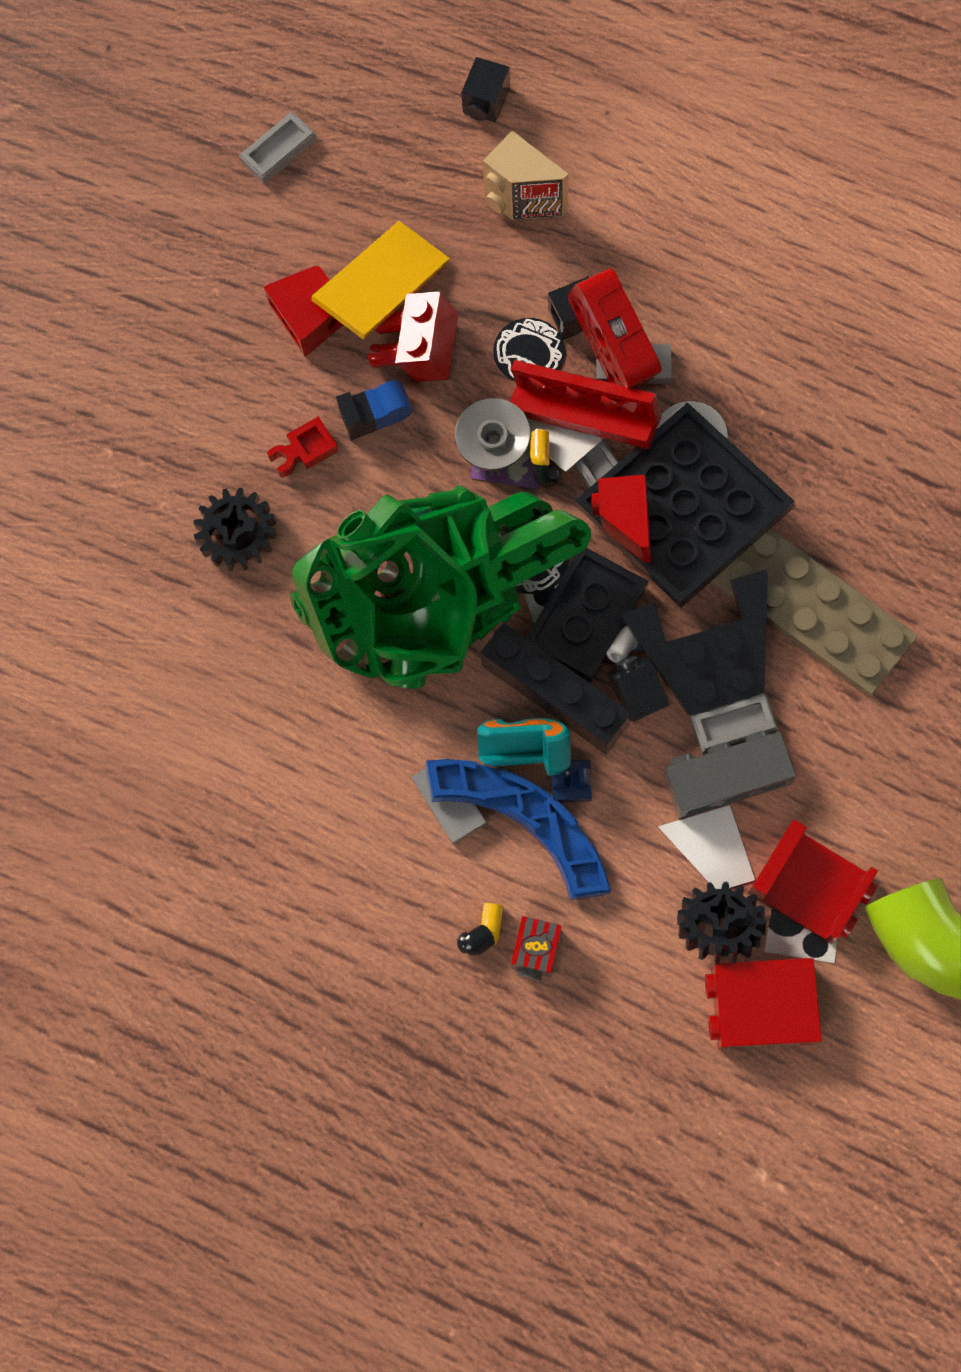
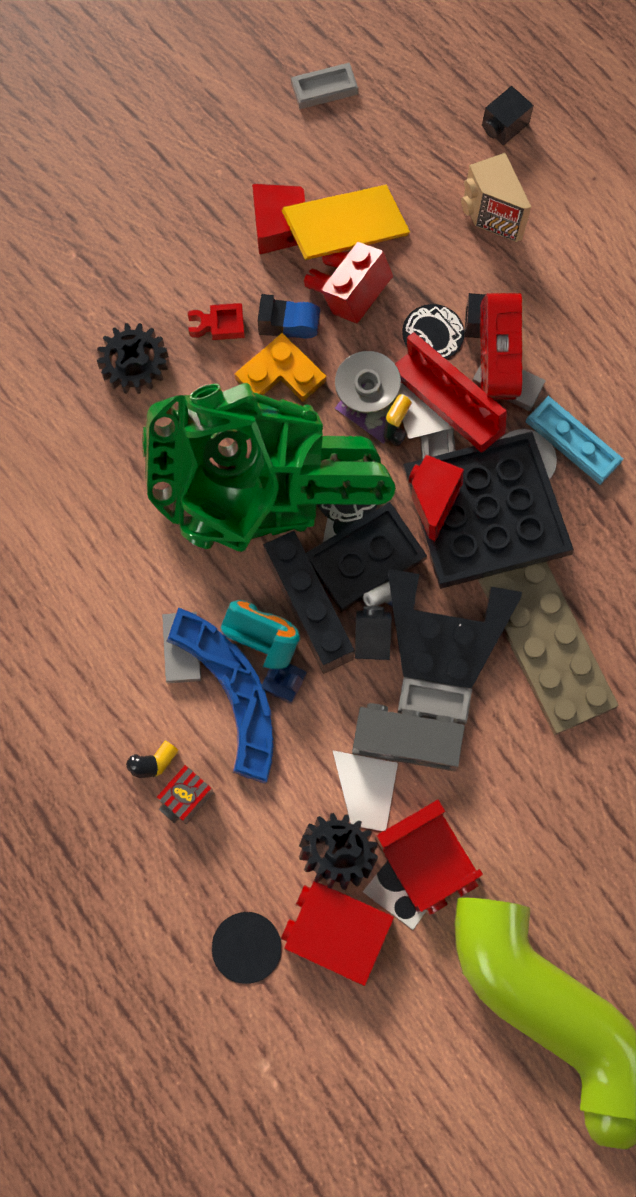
camera: 20 degrees right, 0 degrees up
none -> black sticker [212,912,281,984]
none -> light orange plate [234,333,327,402]
none -> medium azure tile [526,396,624,485]

